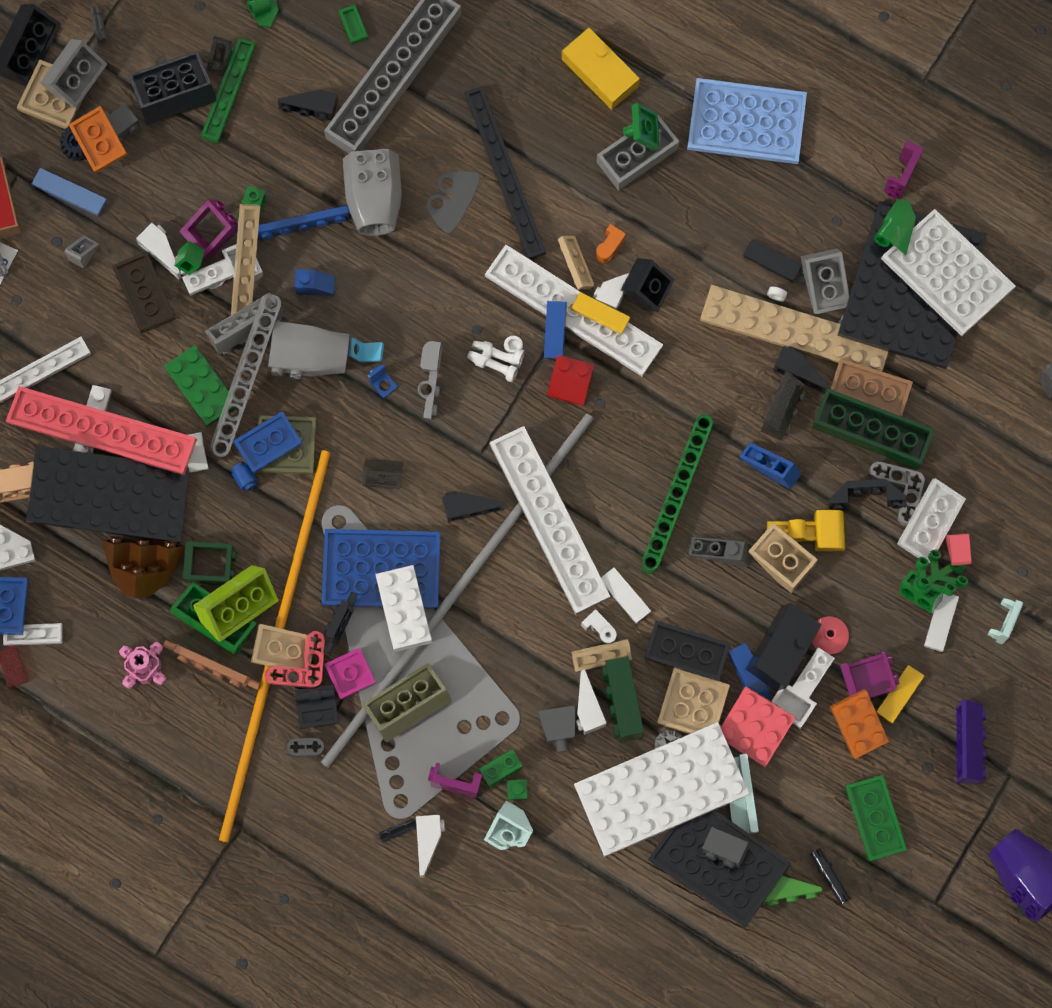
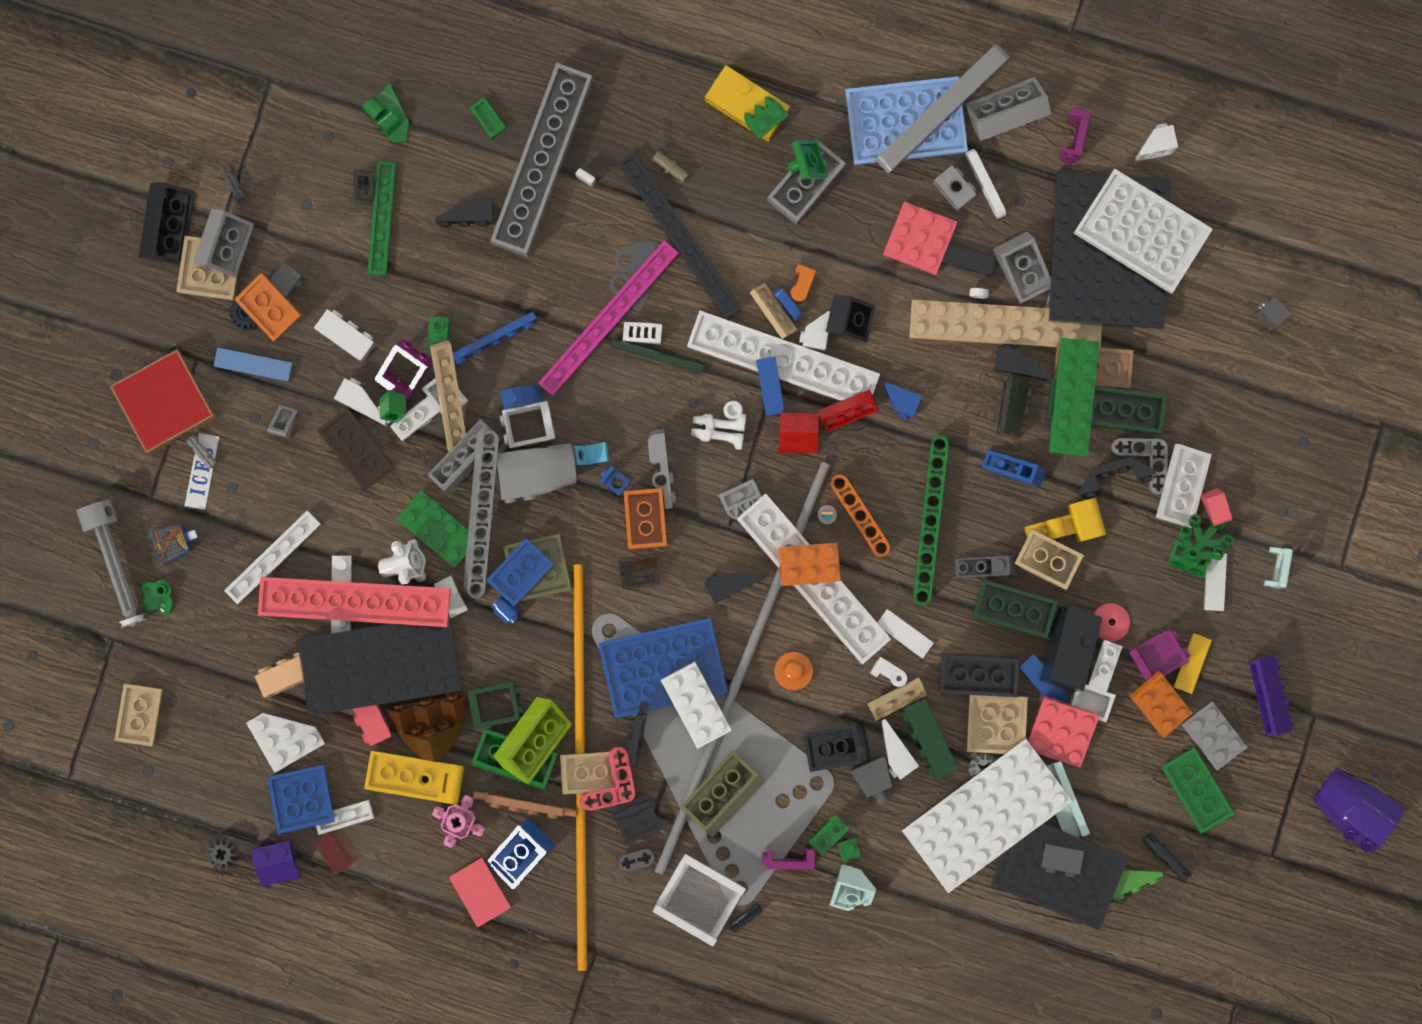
camera: 10 degrees left, 10 degrees up
black slope [128,51,217,125] -> none
dark pink plate [324,648,376,700] -> none
light grey animal [343,149,402,236] -> none
white slope [416,815,445,878] -> none
yellow tile [571,292,630,335] -> none
green panel [874,200,916,255] -> none
none -> white brick [314,309,376,363]
none -> coral brick [353,705,393,746]
none -> yellow hinge [364,750,465,805]
none -> white piece [378,539,426,584]
none -> coral tile [449,857,511,928]
none -> blue slope [486,818,556,889]
none -> white window [500,401,556,450]
none -> dark pink plate [538,240,679,396]
none -> white tile [576,168,596,187]
none -> clear green piece [610,338,704,374]
none -> white slope [623,322,662,345]
none -> orange brick [624,488,667,550]
none -> dark tan pin [652,150,689,183]
none -> clear piece [652,854,746,946]
none -> light grey plate [718,479,761,519]
none -> green plate [744,96,789,140]
none -> blue beam [773,287,803,321]
none -> orange plate [774,652,813,690]
none -> orange brick [777,543,841,586]
none -> black slope [803,723,871,772]
none -> red slope [818,390,879,432]
none -> light grey tile [818,505,837,525]
none -> orange beam [831,475,890,557]
none -> light grey beam [875,44,1010,174]
none -> coral plate [883,202,957,276]
none -> blue slope [884,382,922,420]
none -> light grey brick [933,166,976,212]
none -> light grey slope [964,77,1051,141]
none -> white beam [965,149,1007,219]
none -> dark green brick [971,580,1058,639]
none -> green plate [1049,338,1099,457]
none -> white slope [1135,123,1178,162]
none -> light grey plate [1181,701,1248,771]

